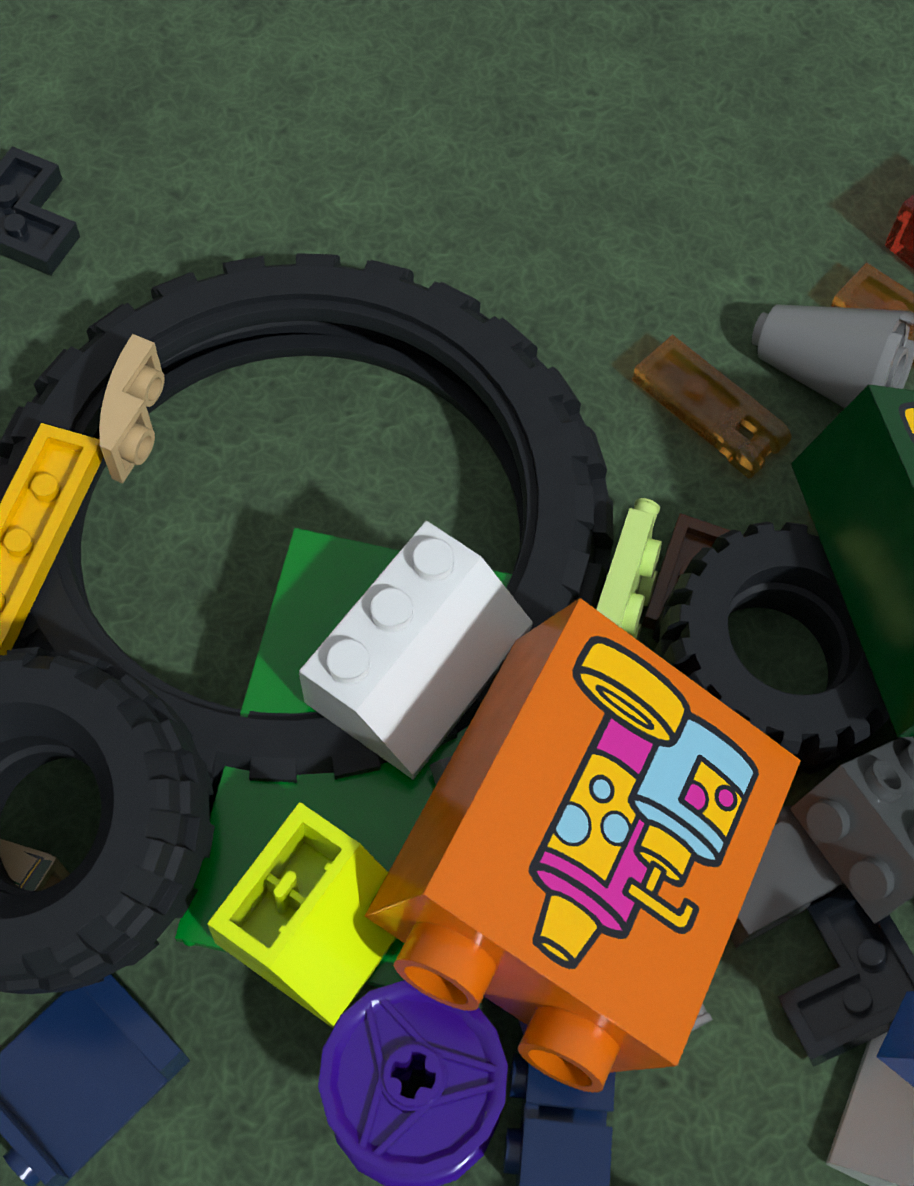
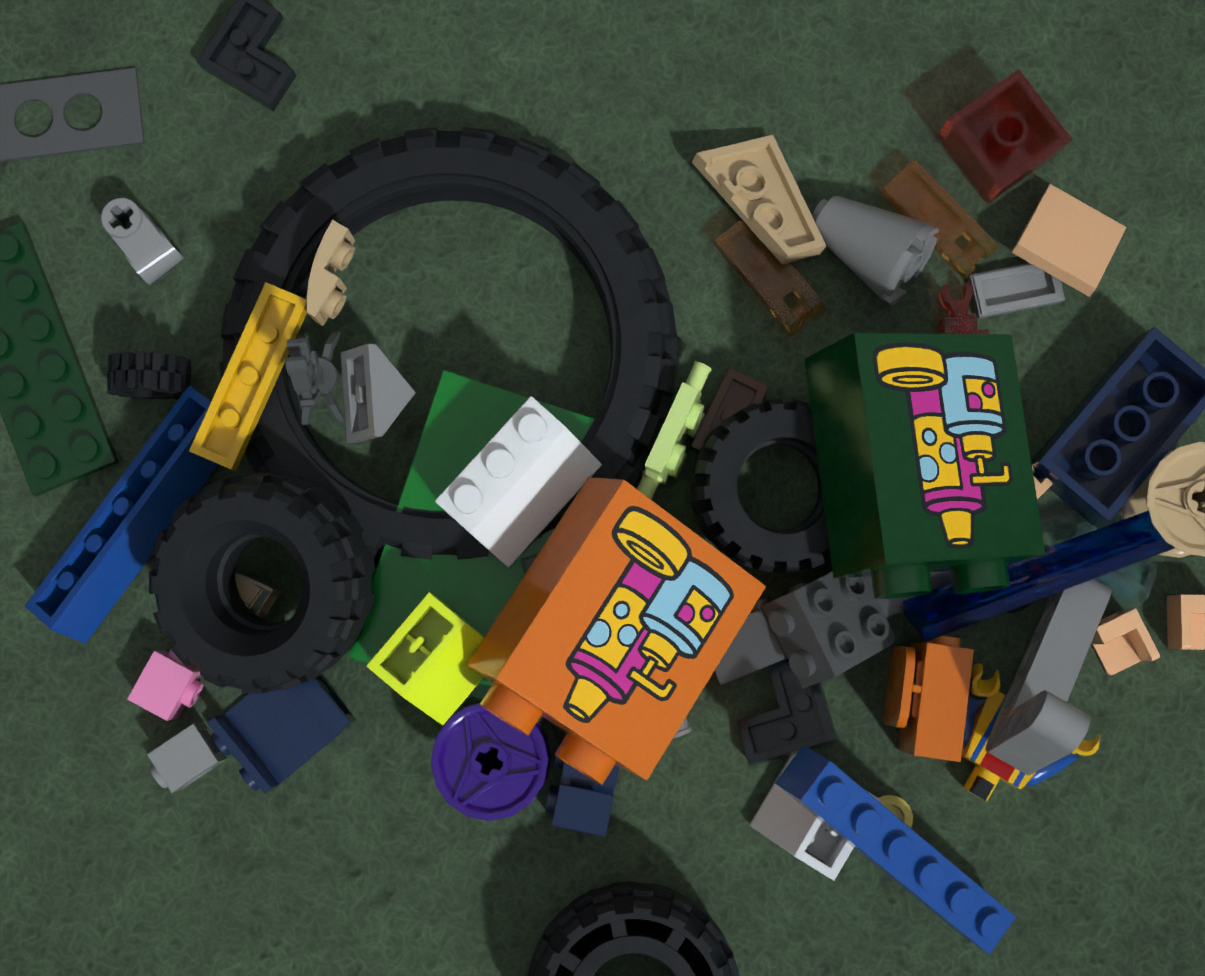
camera: 10 degrees right, 20 degrees up
none -> dark grey piece [285,331,345,425]
none -> light grey slope [341,344,416,443]
none -> tan wing [692,135,826,265]

